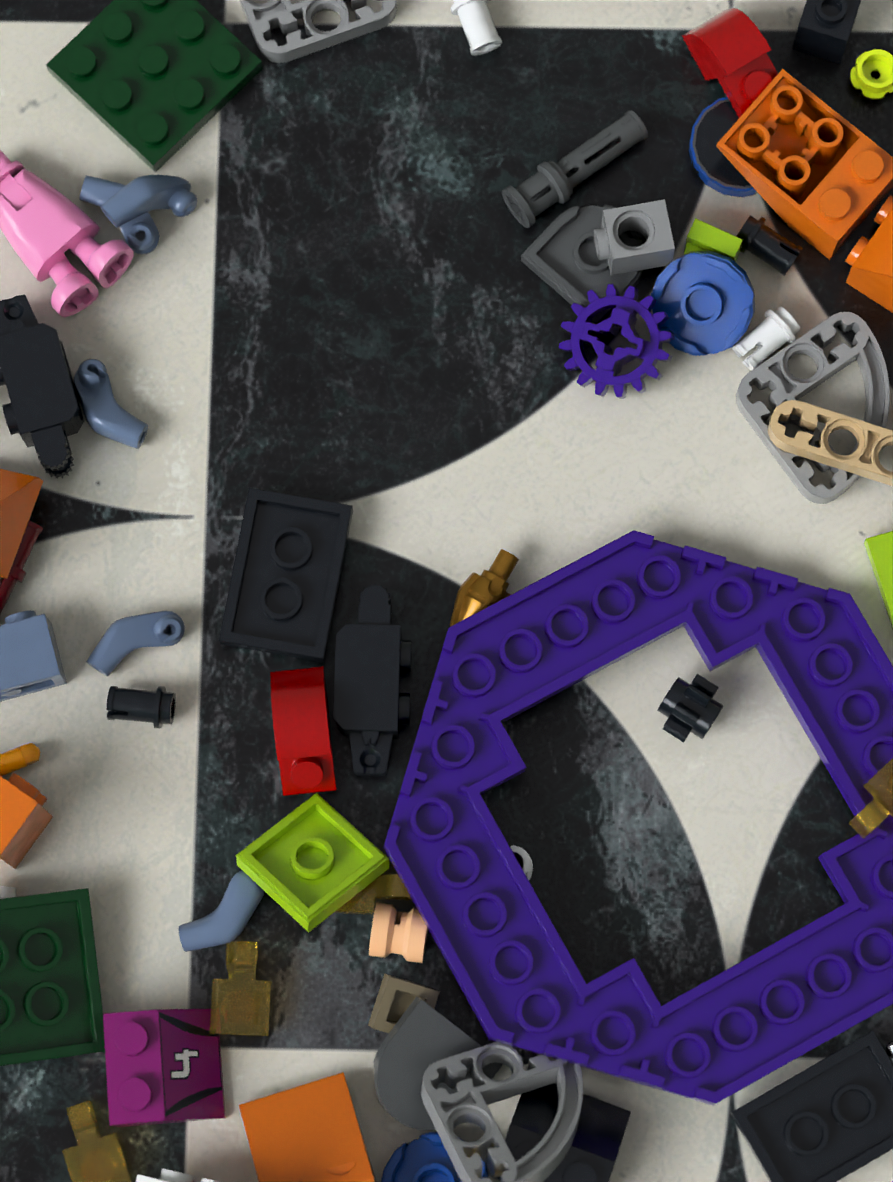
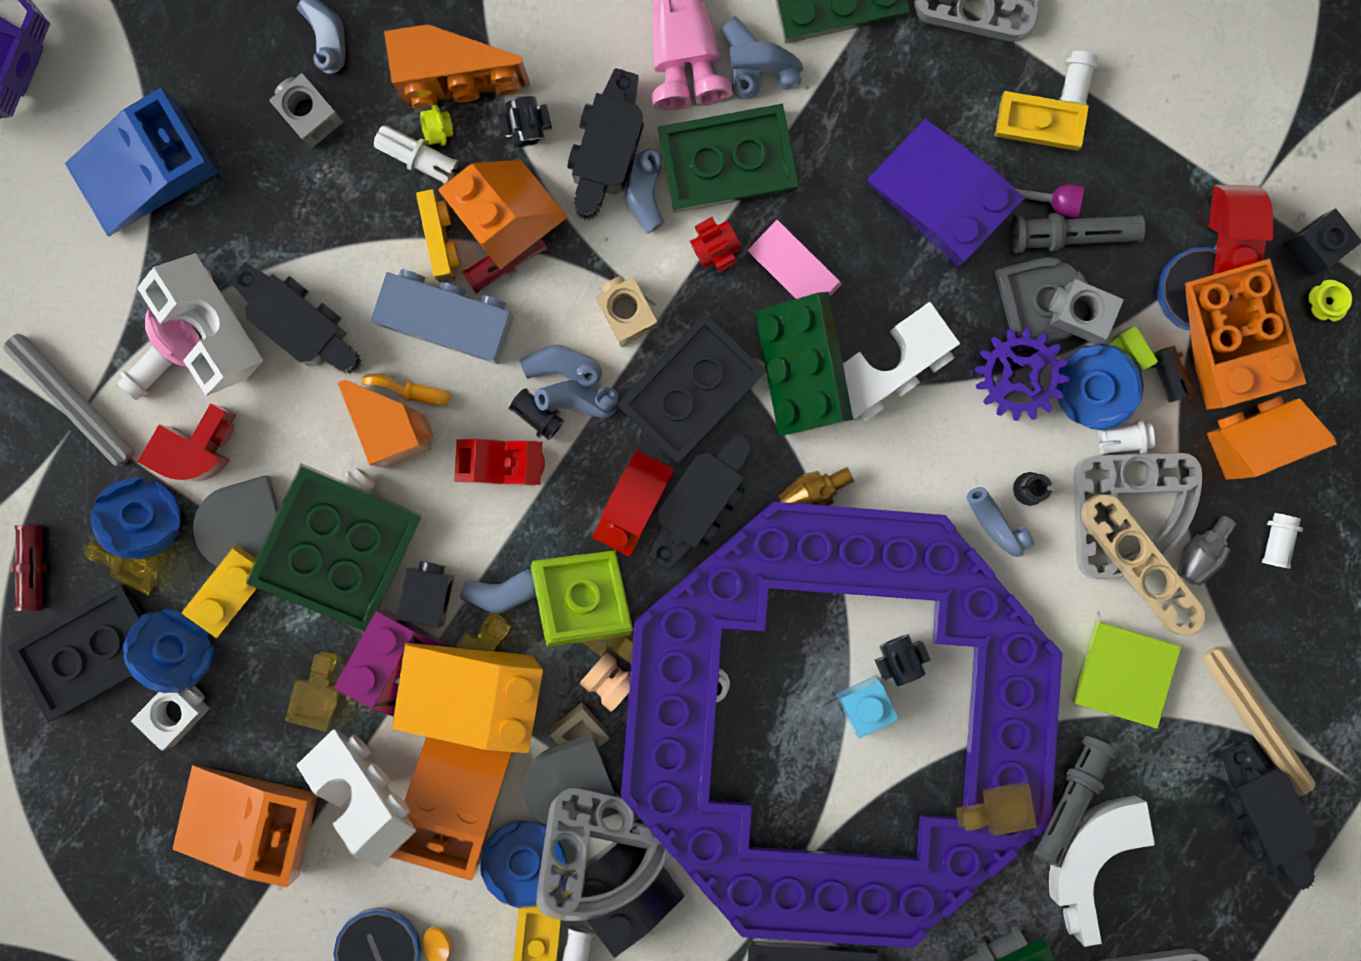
camera: 30 degrees right, 10 degrees up
none -> light orange slope [392,643,543,753]
none -> black brick [396,561,455,628]
none -> red brick [454,439,545,486]
none -> sand blue arm [535,380,619,418]
none -> tan brick [595,276,658,347]
none -> dark green plate [658,103,799,213]
none -> red gear [689,217,742,273]
none -> bright pink slope [747,220,842,299]
none -> dark green plate [755,292,854,436]
none -> medium azure brick [836,676,899,738]
none -> white arch [843,302,960,422]
none -> dark purple slope [867,118,1025,267]
none -> sand blue arm [967,487,1034,557]
none -> yellow plate [995,91,1089,151]
none -> black pin [1012,472,1052,506]
none -> magenta hinge [1016,184,1084,219]

